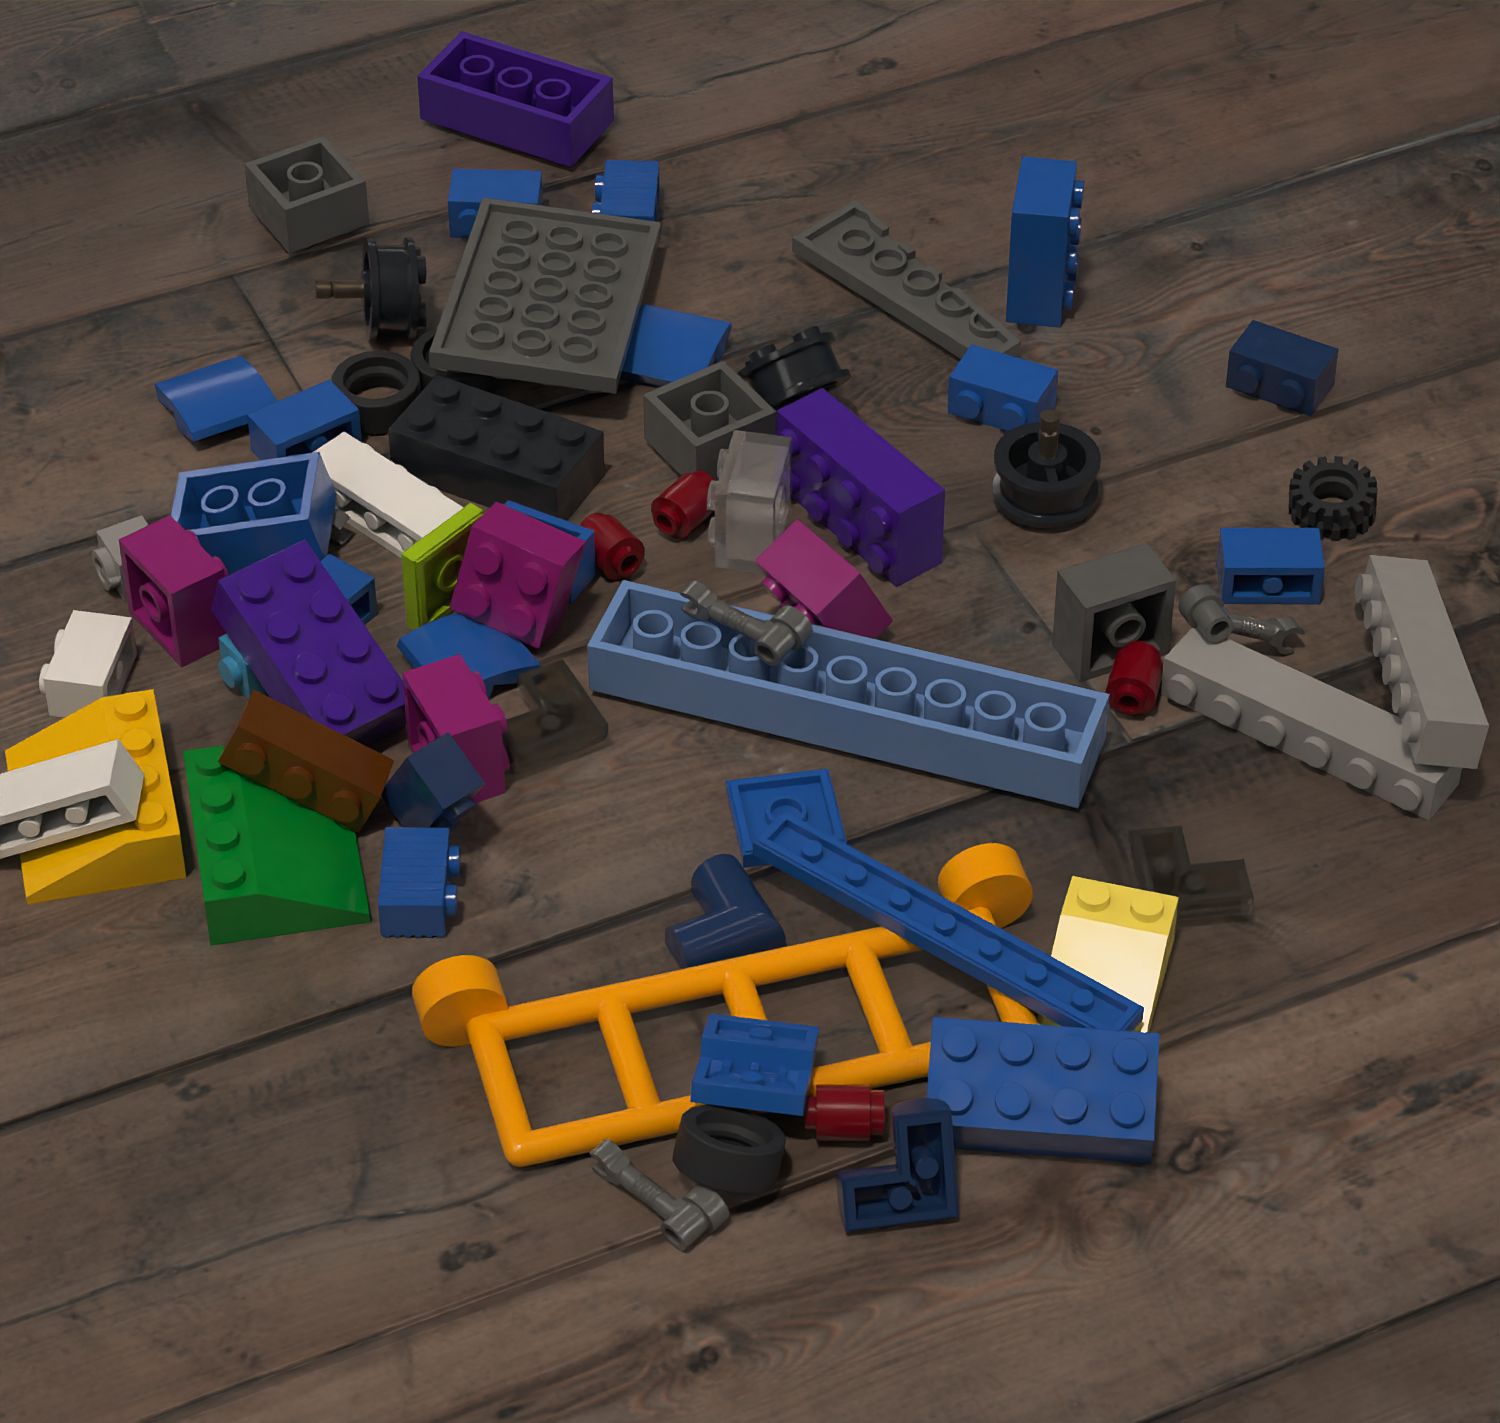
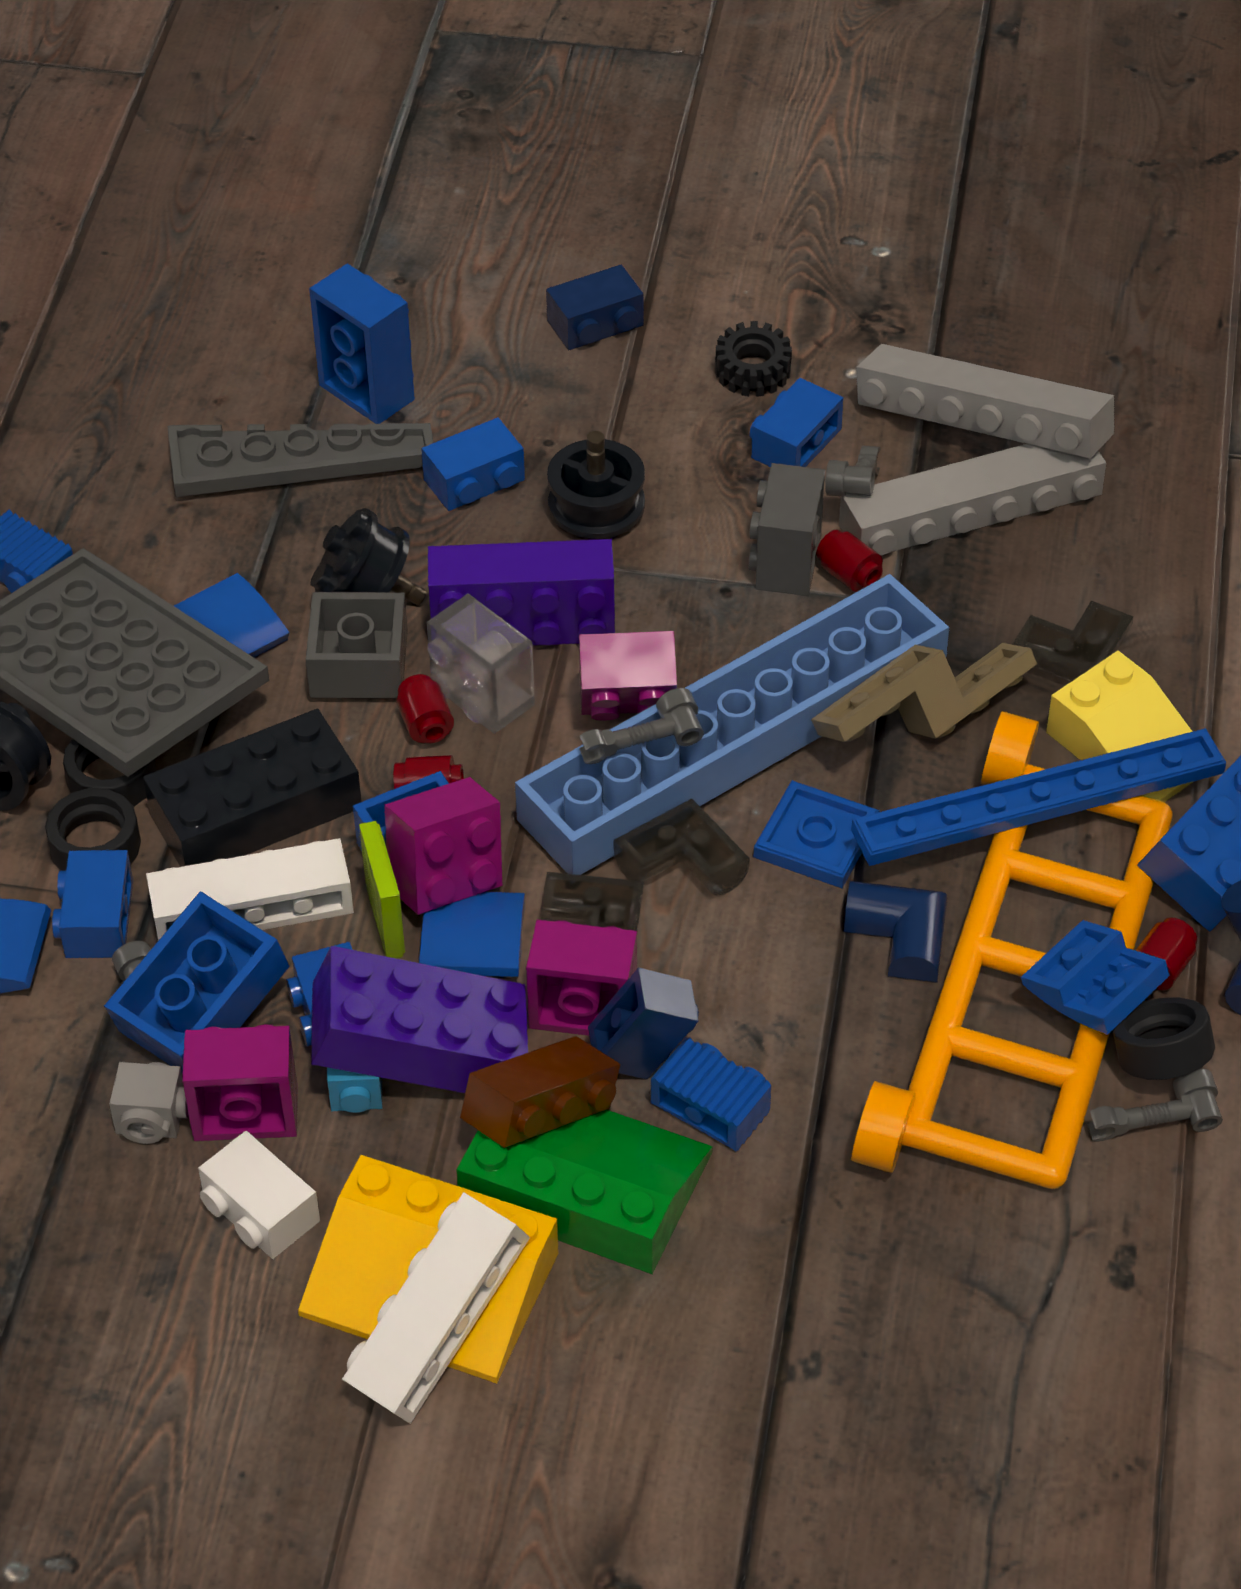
camera: 55 degrees left, 5 degrees up
none -> clear smoke brick [613,799,750,895]
none -> dark tan bracket [811,643,1037,742]

